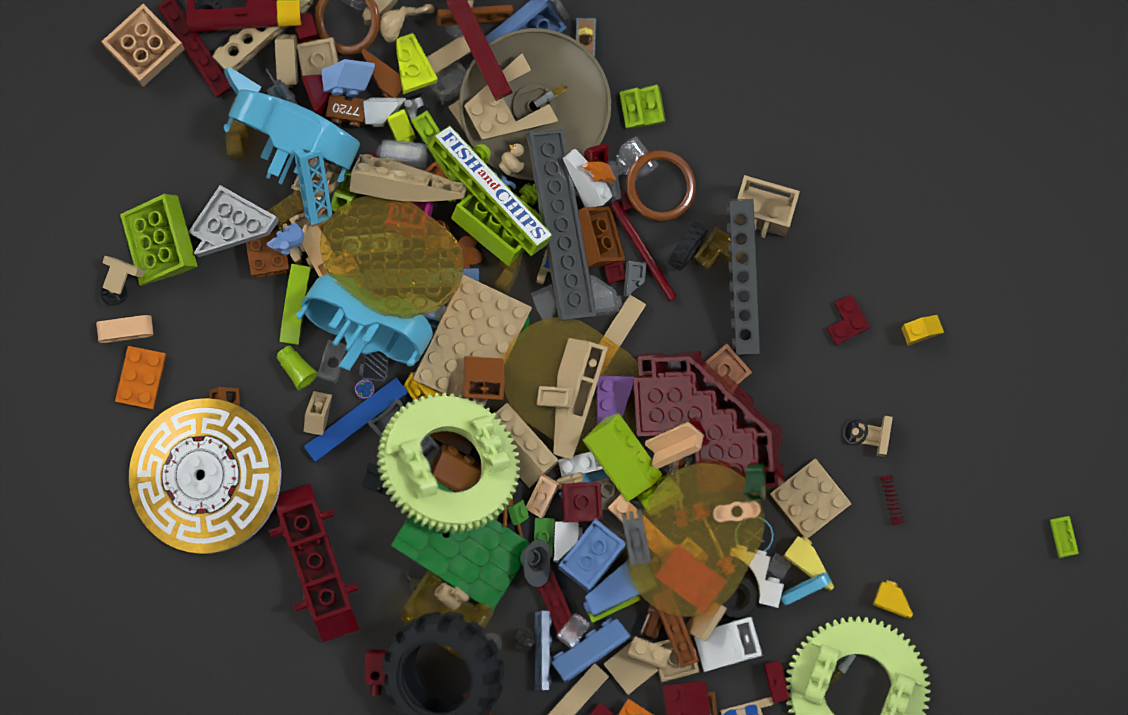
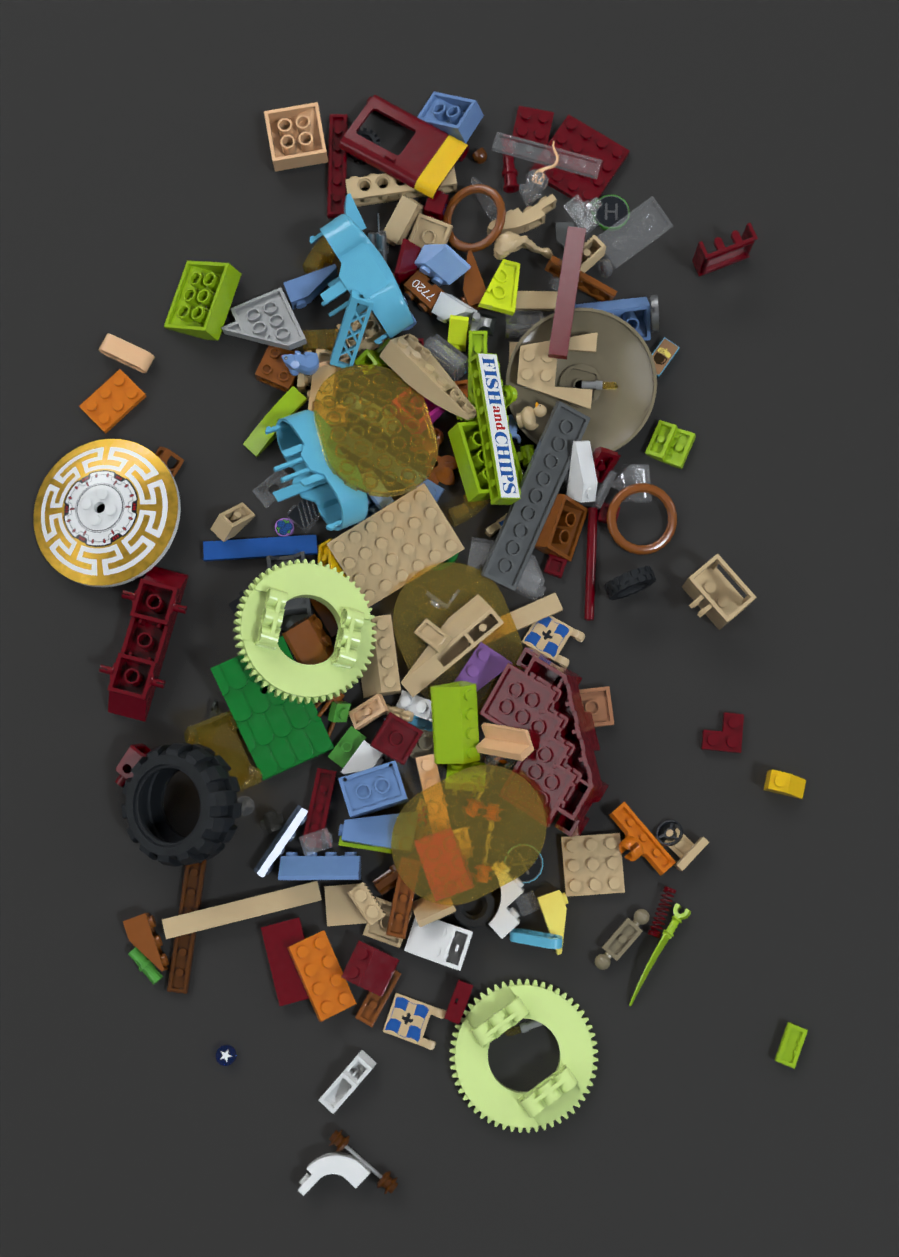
camera: 35 degrees right, 0 degrees up
tan piece [100,256,146,305] -> none
lime plant [276,346,318,390] -> none
tan piece [435,583,469,611] -> none
dark orange slope [462,356,505,400] -> none
dark grey piece [520,540,551,587] -> none
orange slope [583,162,616,184] -> none
flat silver hinge [621,509,651,566] -> none
dark grey tile [624,261,646,296] -> none
clear yellow brick [694,227,744,269] -> none
light nougat piece [713,501,761,523] -> none
dark grey brick [726,198,760,355] -> none
dark green leg [744,464,766,502] -> none
yellow slope [873,580,913,619] -> none
none -> medium blue slope [283,264,338,309]
none -> clear bracket [425,589,460,610]
none -> tan flag [522,616,585,668]
none -> dark tan plate [595,909,650,970]
none -> orange plate [609,802,676,876]
none -> lime sword [629,903,691,1006]

